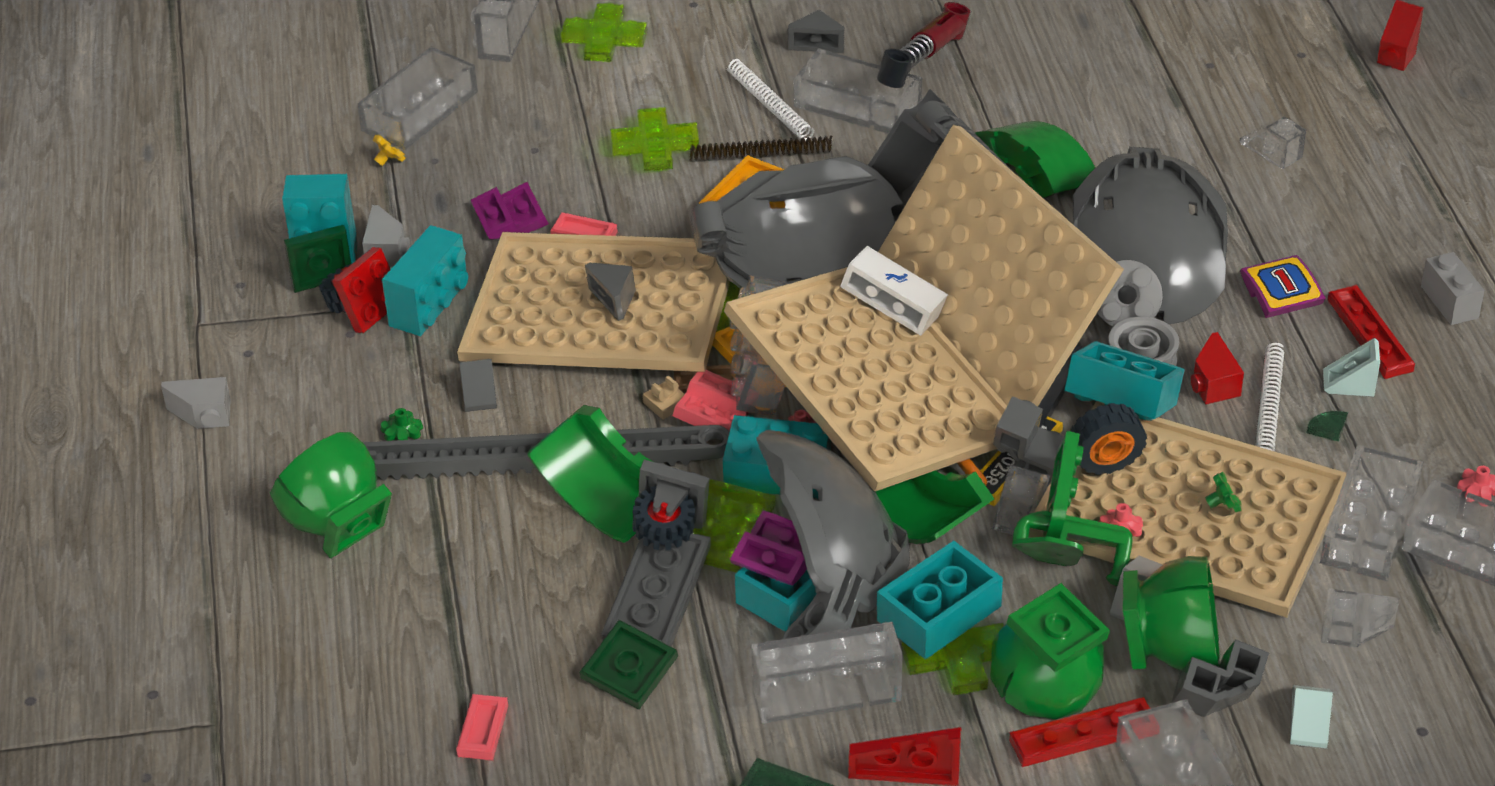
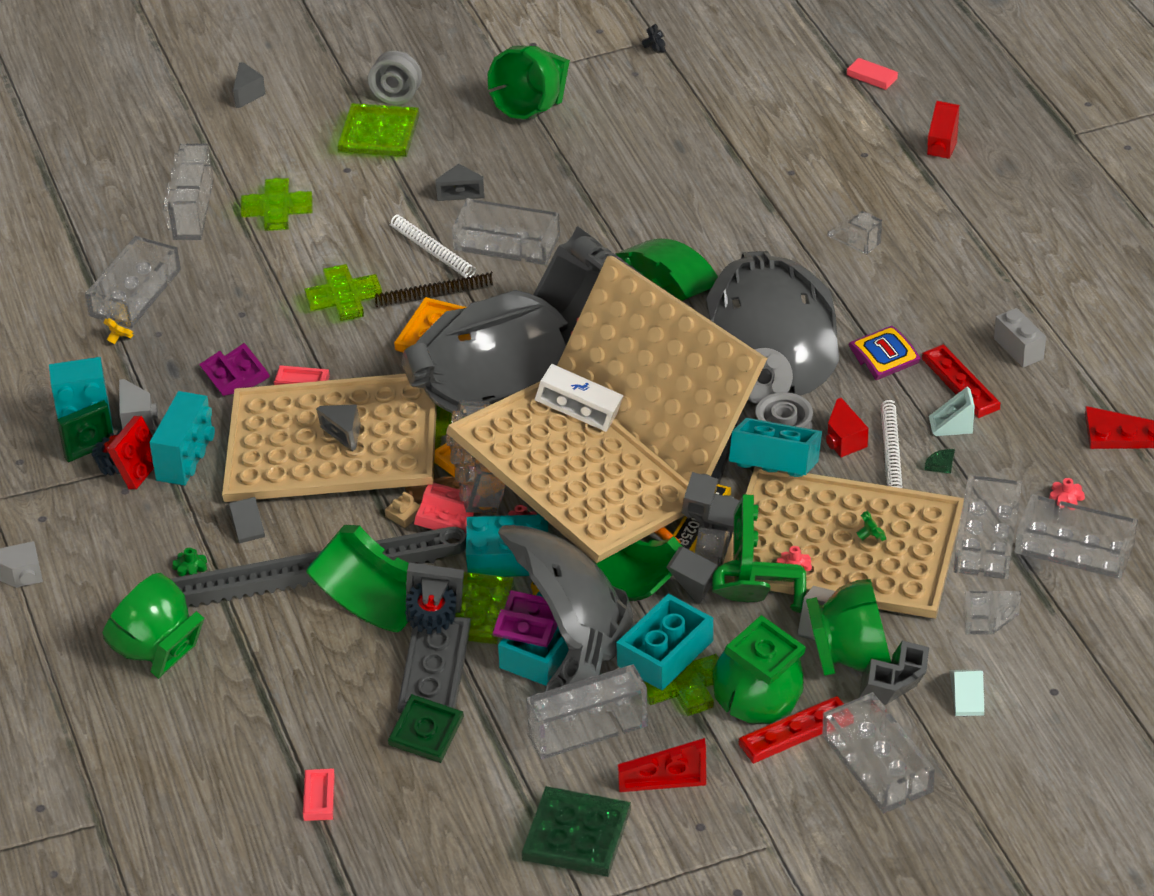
camera: 10 degrees left, 0 degrees up
piece [877,2,971,88] -> none
black wheel [1070,403,1147,475] -> none
none -> dark grey slope [666,547,717,604]

